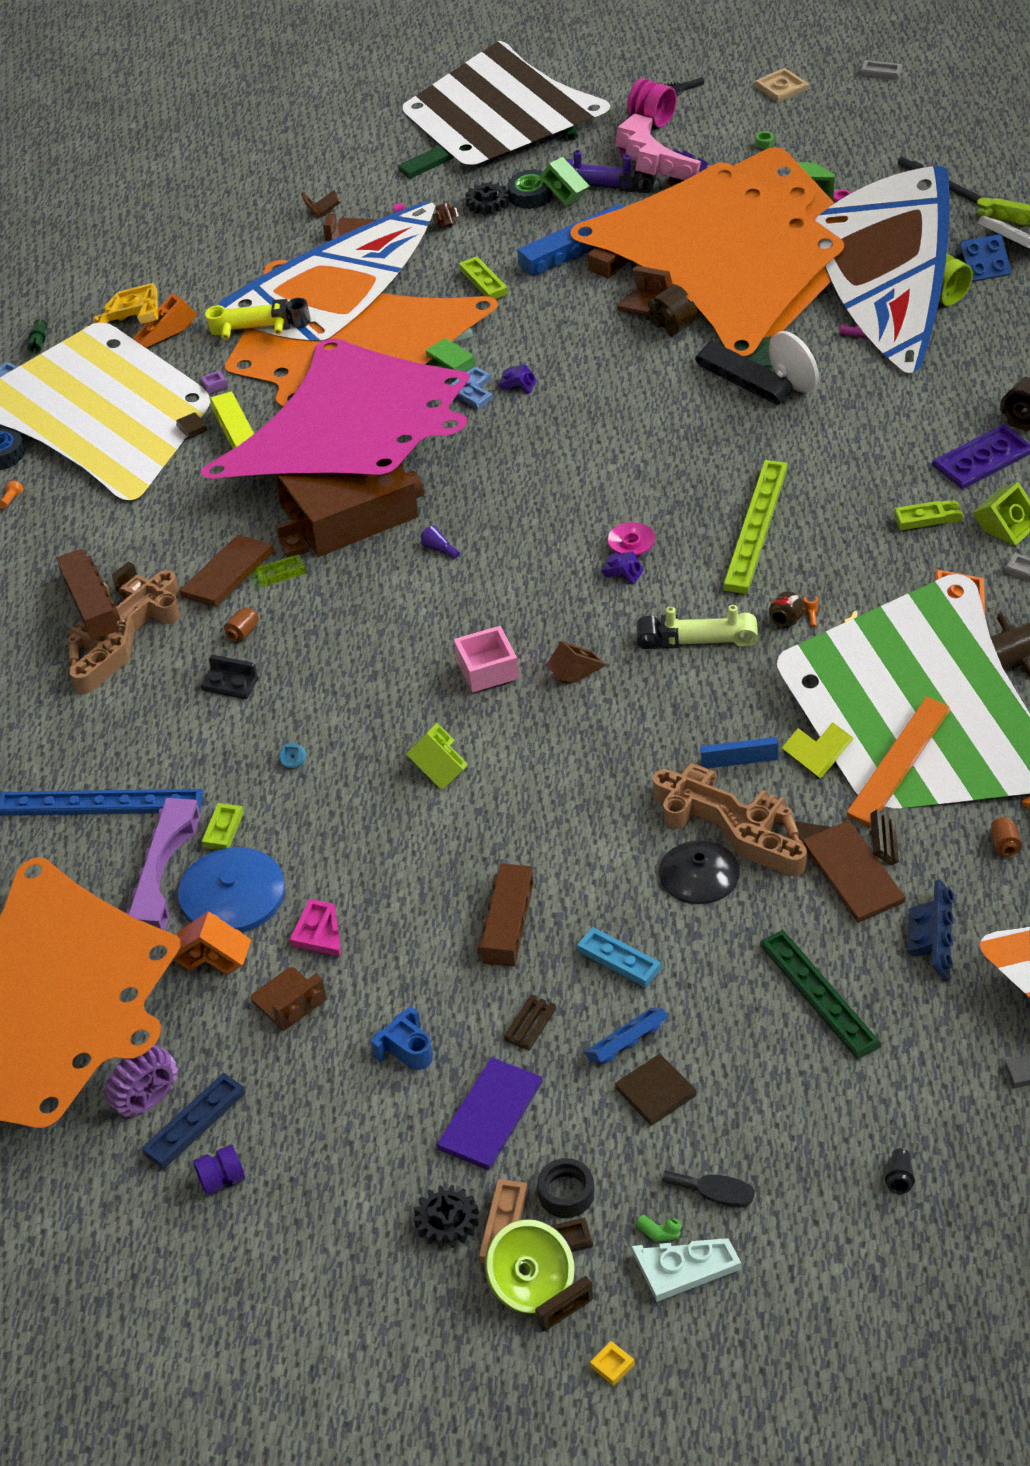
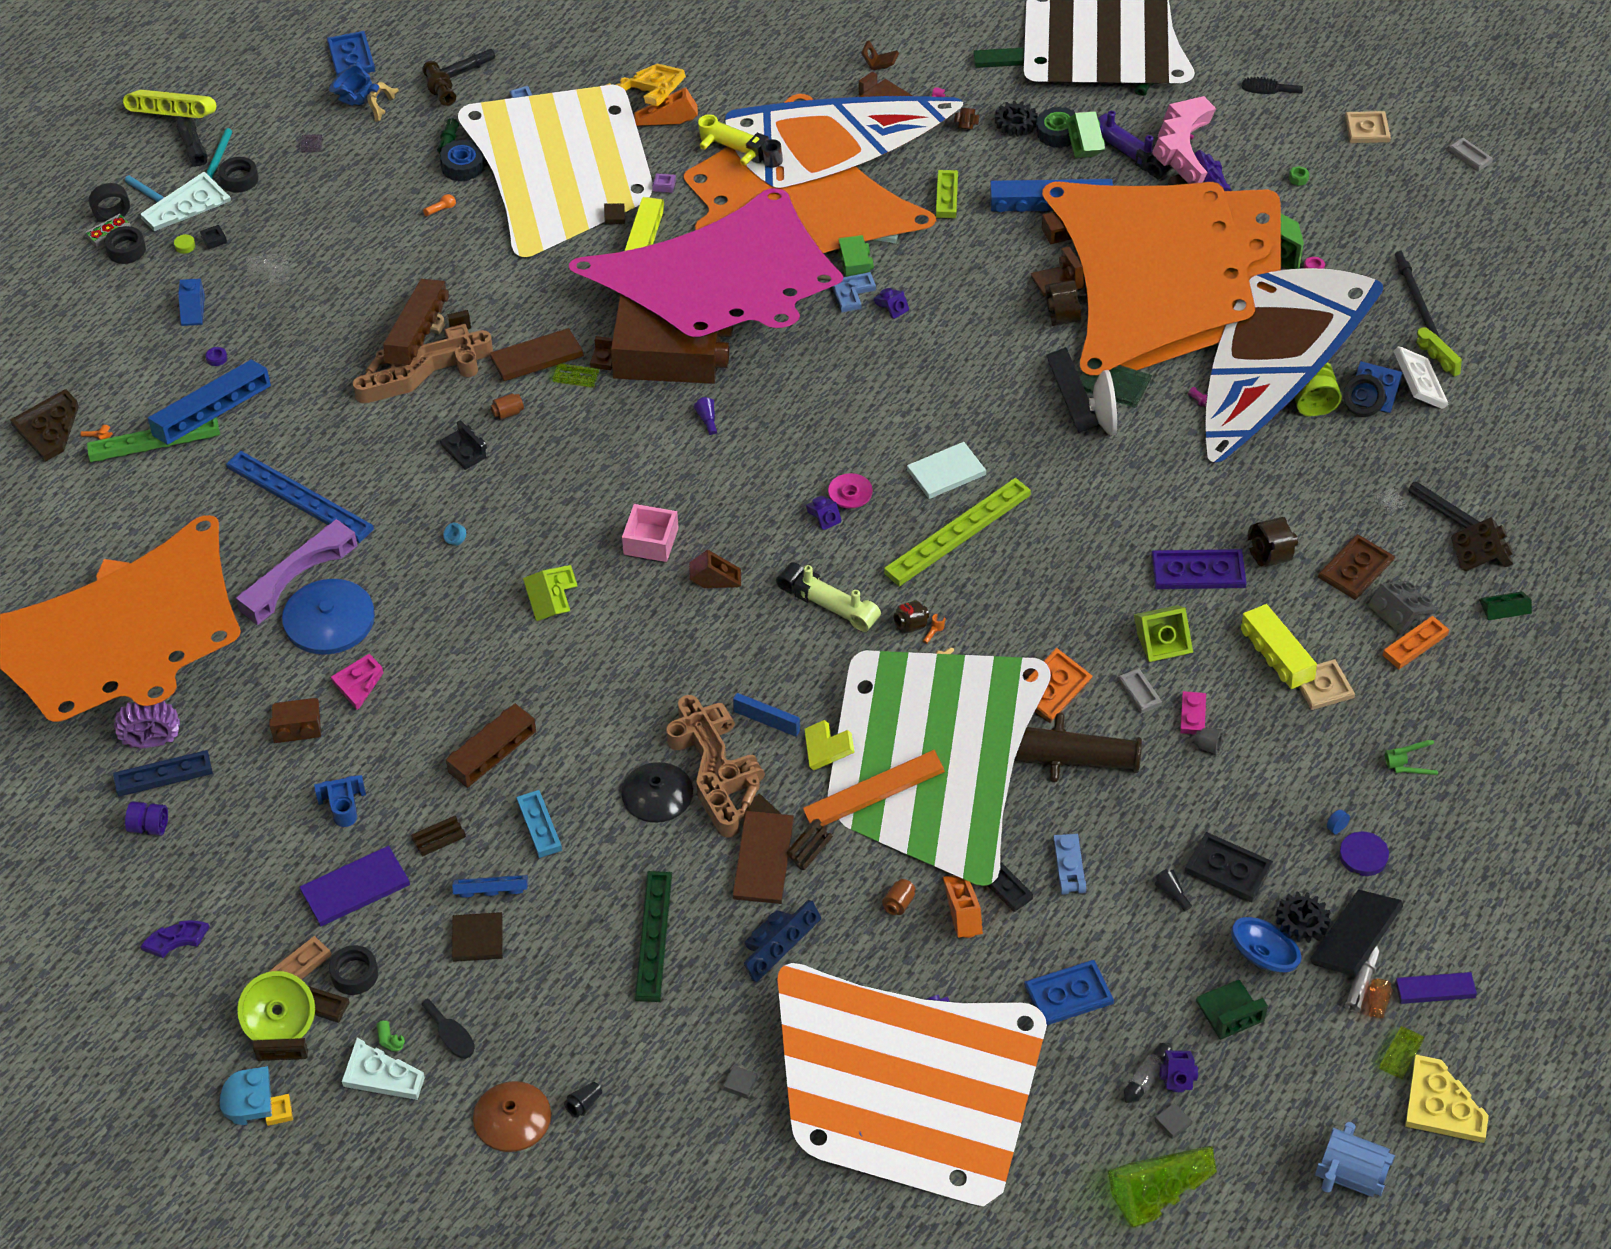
camera: 30 degrees right, 5 degrees up
dark green pin [27,319,47,354] -> none
orange brick [173,911,251,974] -> none
lime plate [202,803,244,850] -> none
black gear [414,1185,479,1248] -> none
dark pink wheel [627,78,677,128] -> none
lime hinge [893,500,964,530] -> none
none -> dark purple tile [140,920,210,958]
none -> dark azure slope [220,1066,272,1125]
none -> dark orange dish [473,1081,551,1152]
none -> light aqua tile [907,442,986,499]
none -> black tyre [1343,374,1386,417]

